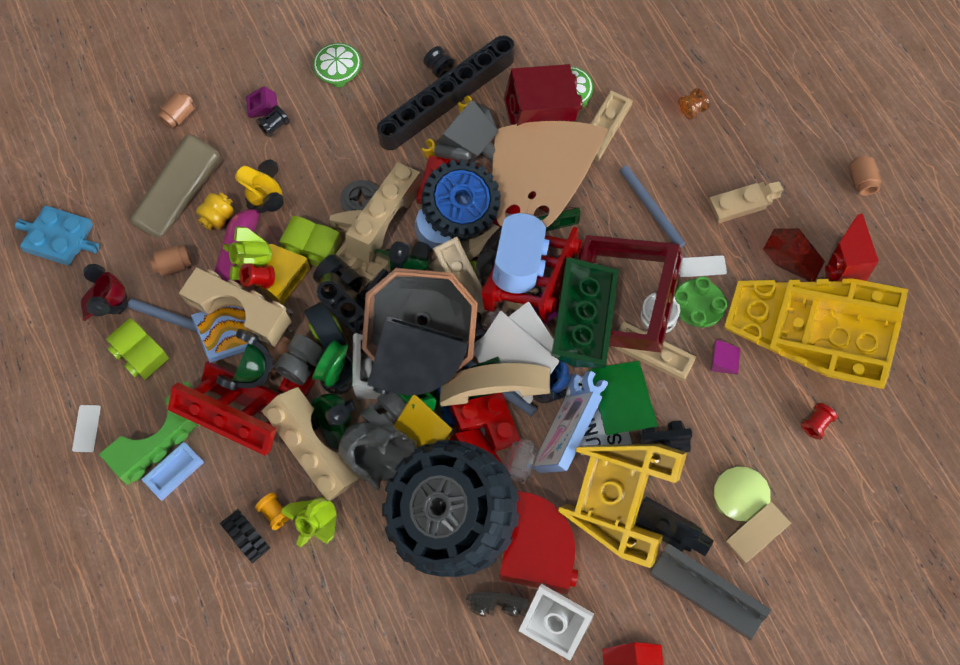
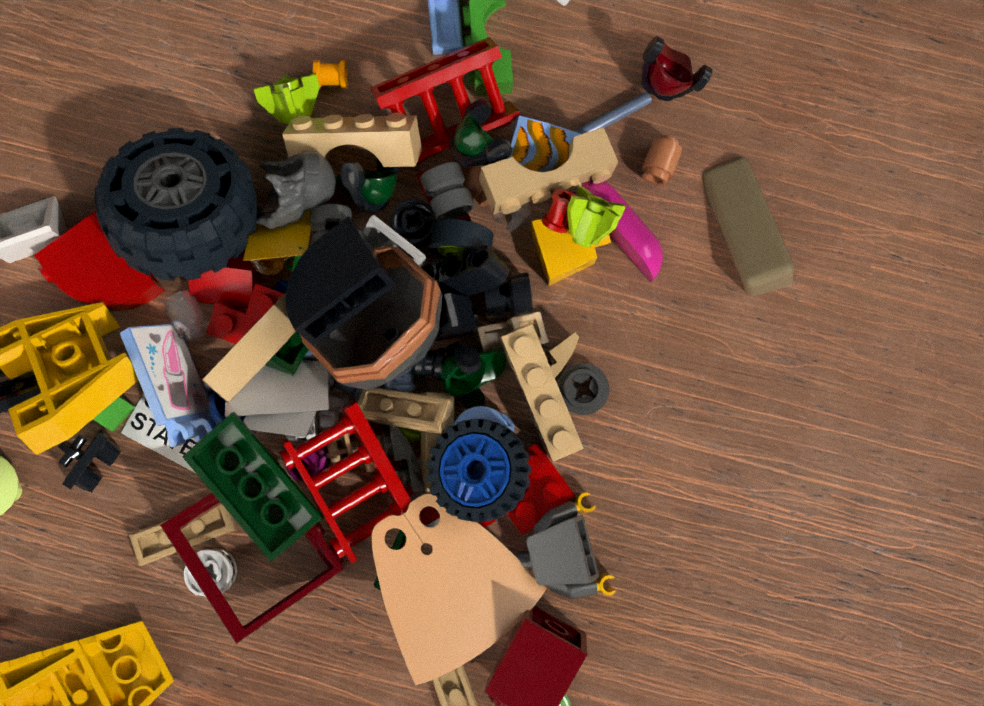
camera: 125 degrees right, 15 degrees up
dark azure plate [15,206,99,266] -> none
lime brick [106,318,169,380] -> none
nougat brick [157,92,194,129] -> none
yellow piece [196,192,234,231] -> none
black tyre [220,509,271,564] -> none
cap [235,159,284,214] -> none
magenta slope [246,86,278,118] -> none
black bush [256,105,289,137] -> none
lime brick [279,216,342,267] -> none
green piece [312,340,348,387] -> none
dish [313,43,362,88] -> none
black beam [377,35,514,150] -> none
black wheel [423,46,454,78] -> none
clear smoke slope [466,592,530,618] -> none
light blue brick [492,213,549,293] -> none
green sticker [589,361,658,435] -> none
sand blue bar [620,165,686,248] -> none
bright green dish [674,276,728,328] -> none
white sticker [679,255,727,277] -> none
magenta slope [710,340,740,375] -> none

